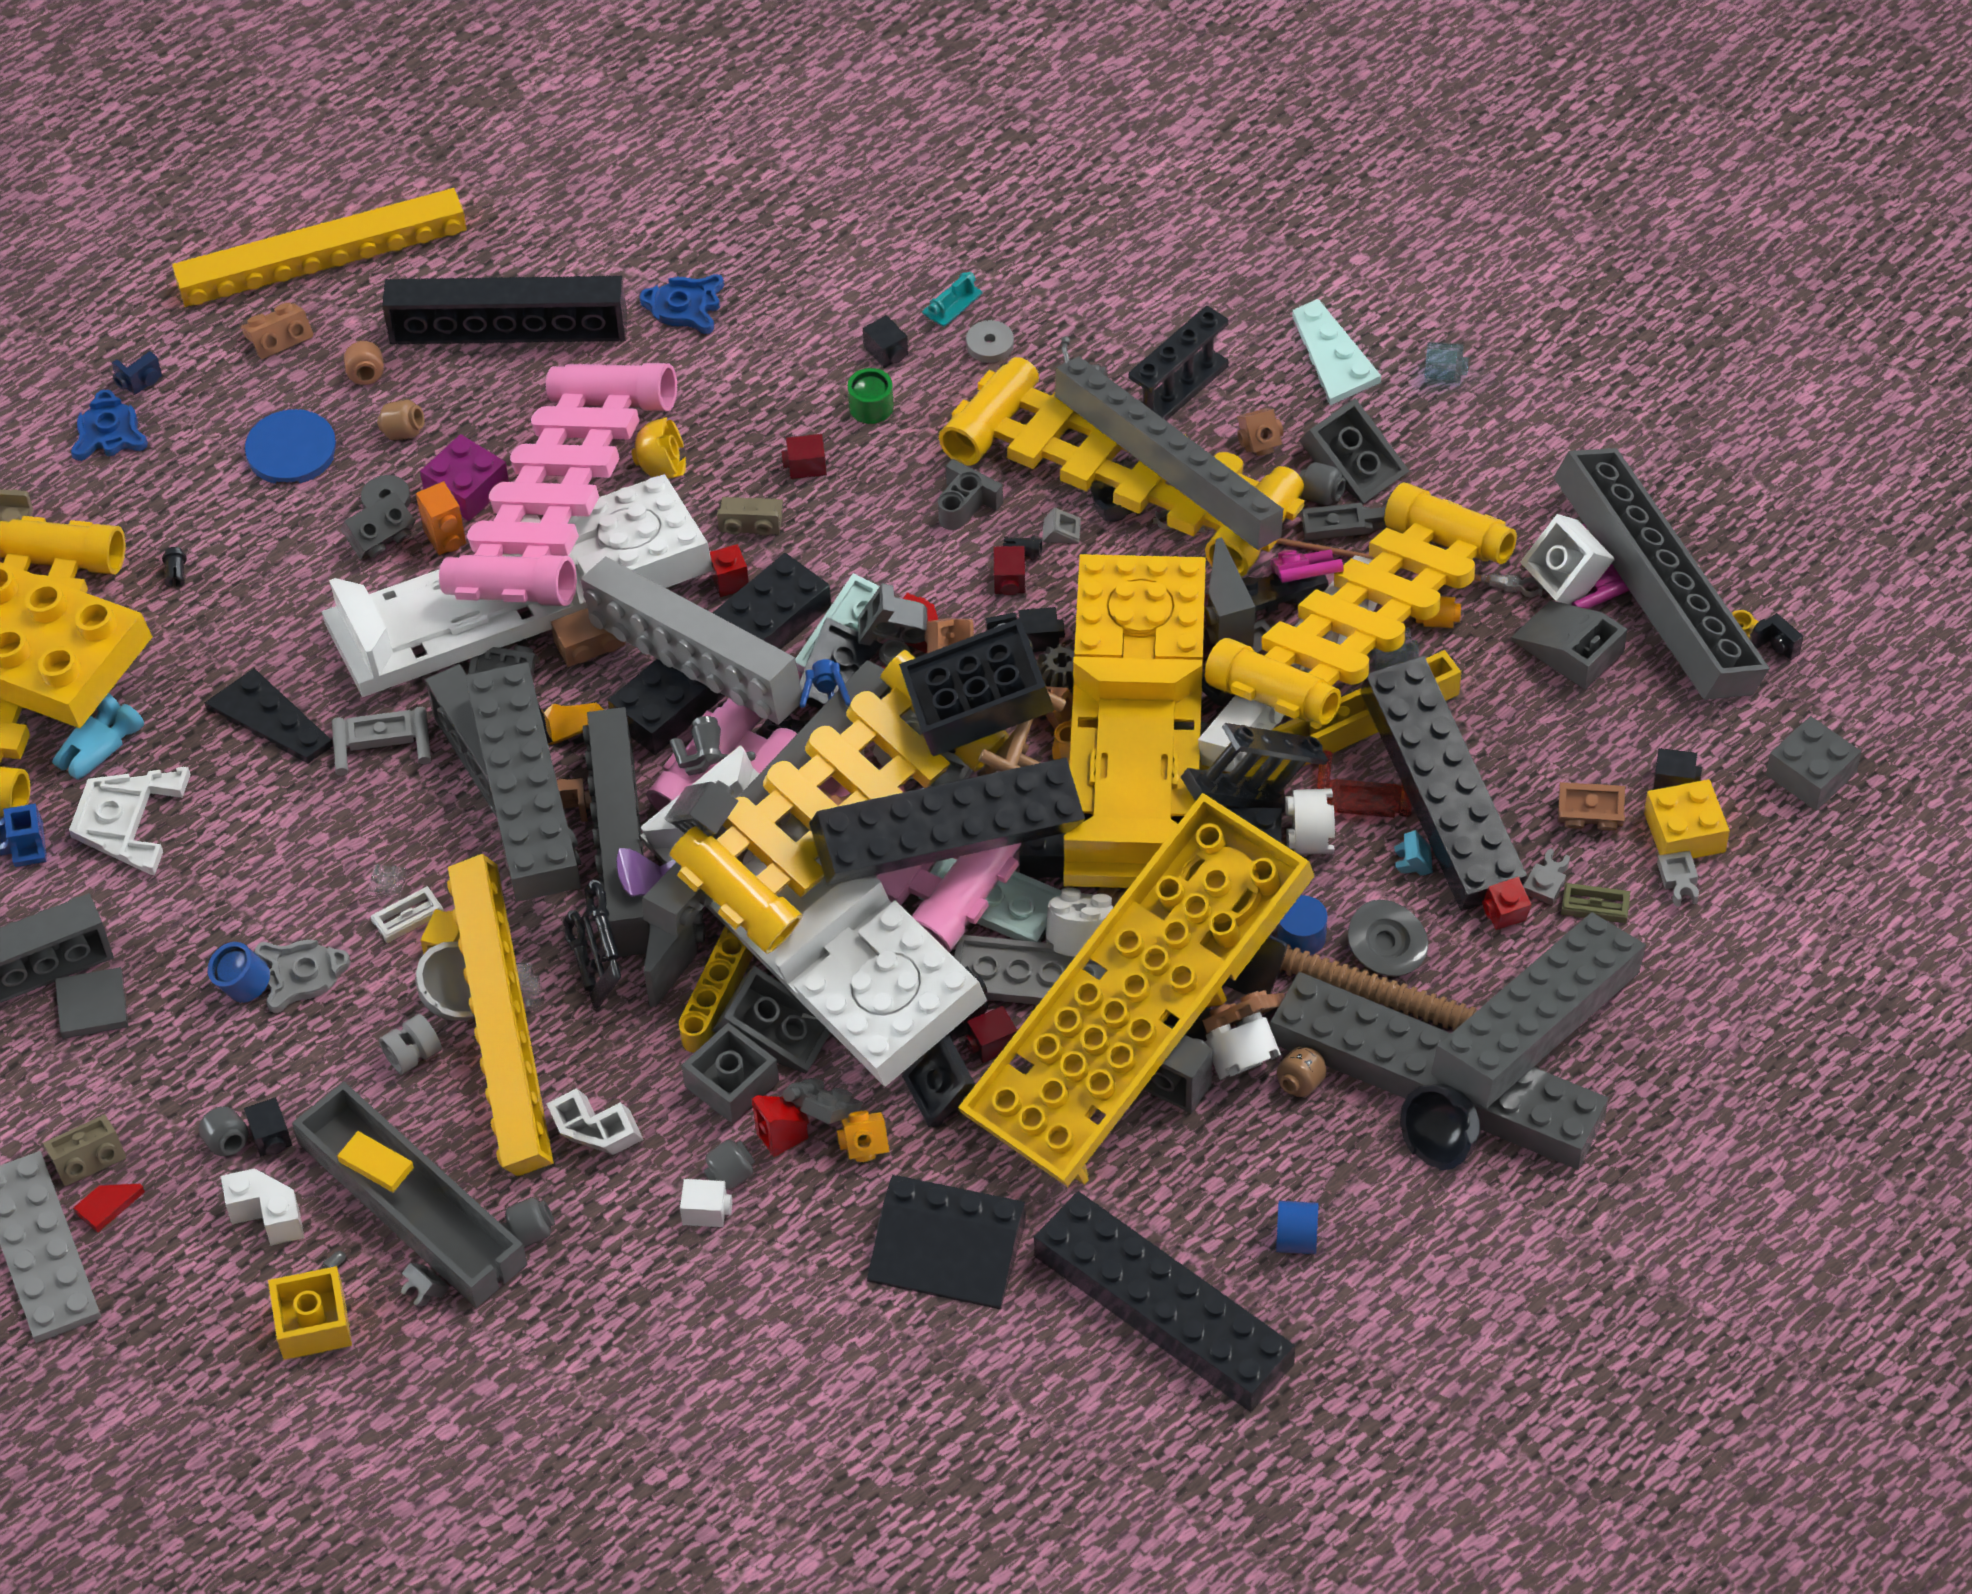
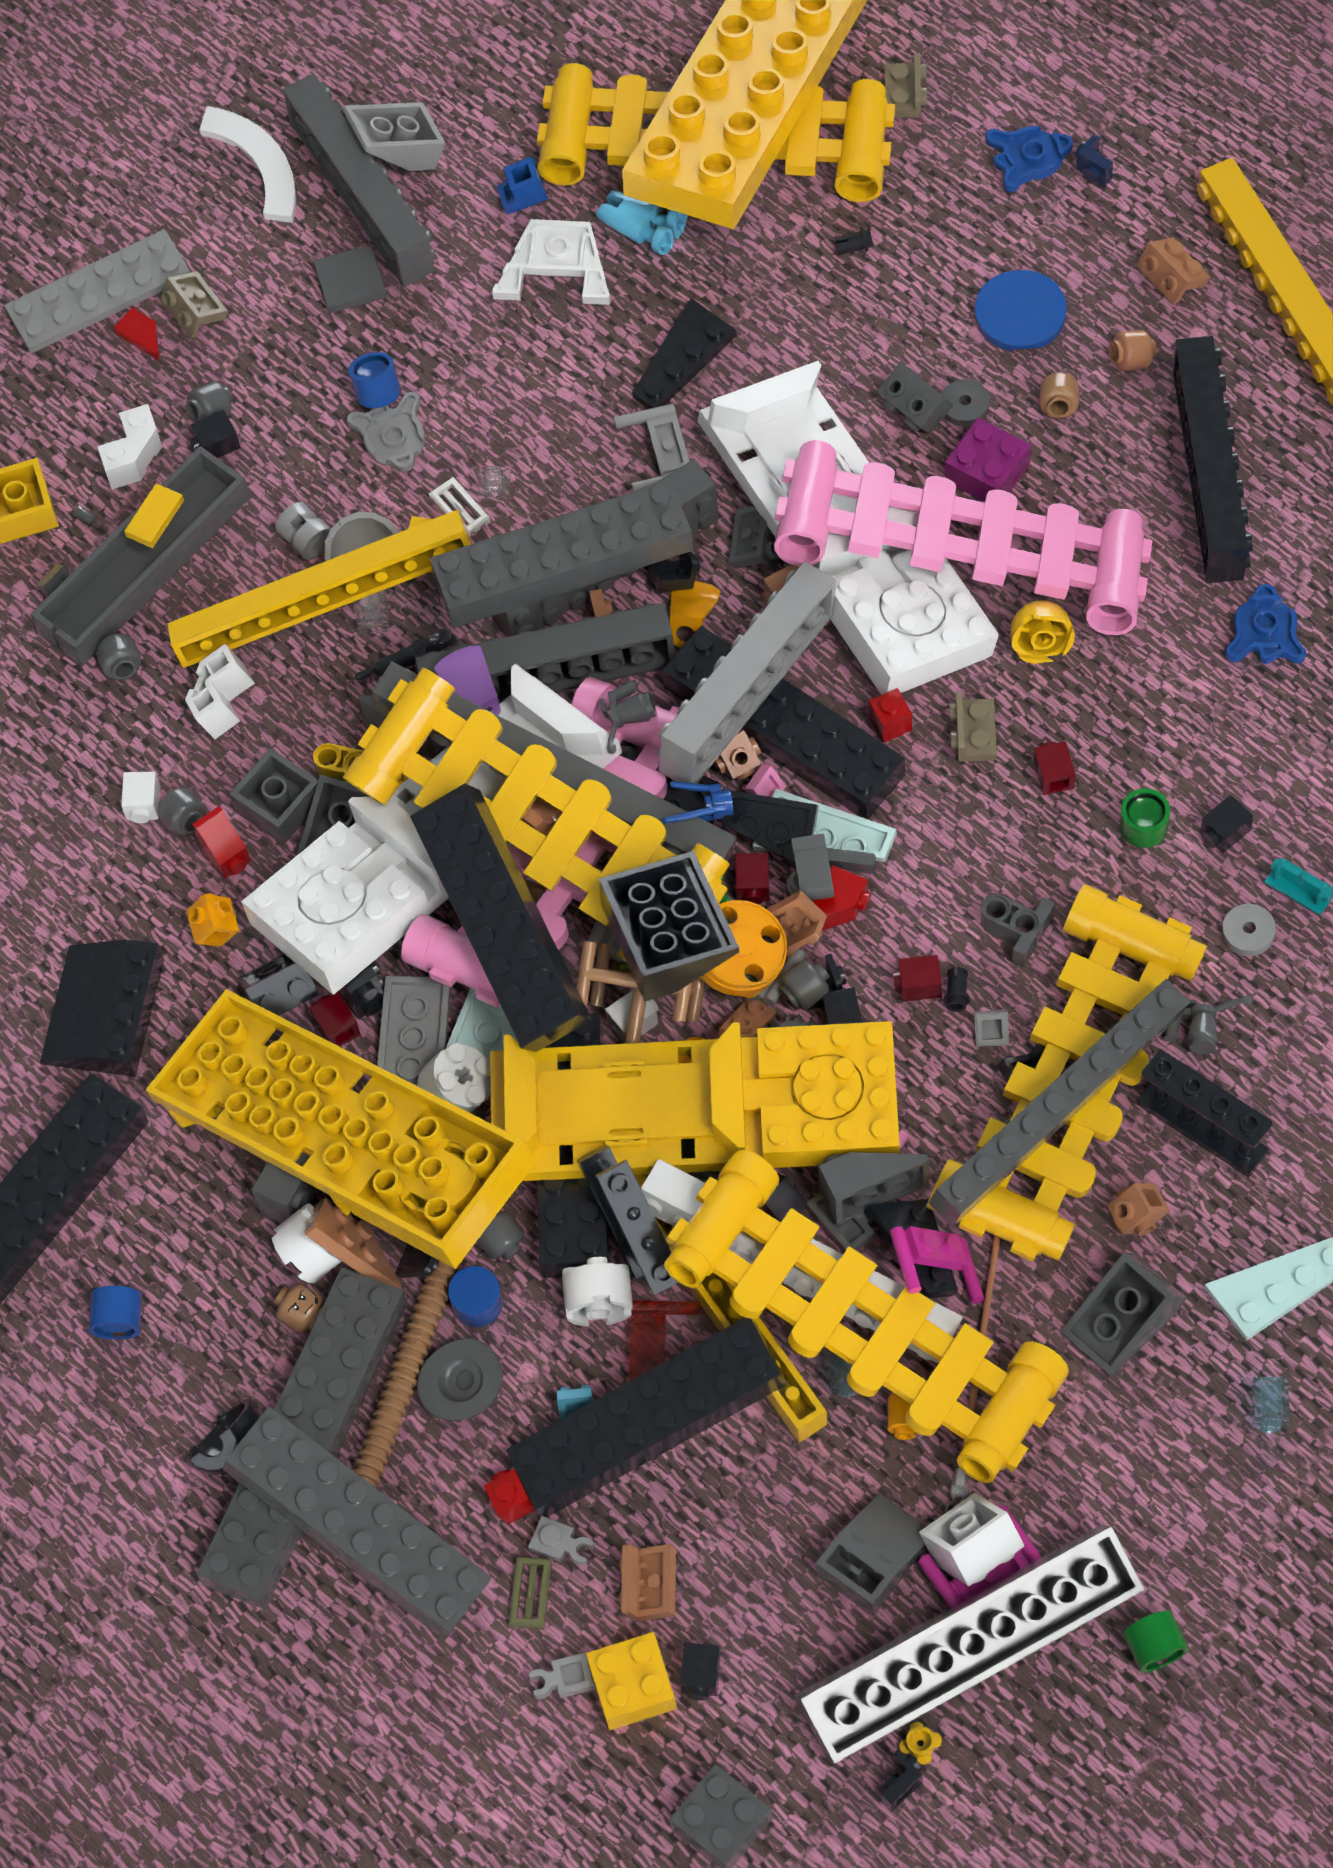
camera: 90 degrees right, 10 degrees up
orange brick [416,481,467,556] -> none
dark grey brick [664,780,739,835] -> none
dark grey plate [783,1078,862,1124] -> none
dark grey head [1299,462,1346,506] -> none
dark grey hinge [1300,503,1387,541] -> none
none -> green piece [1123,1610,1189,1673]

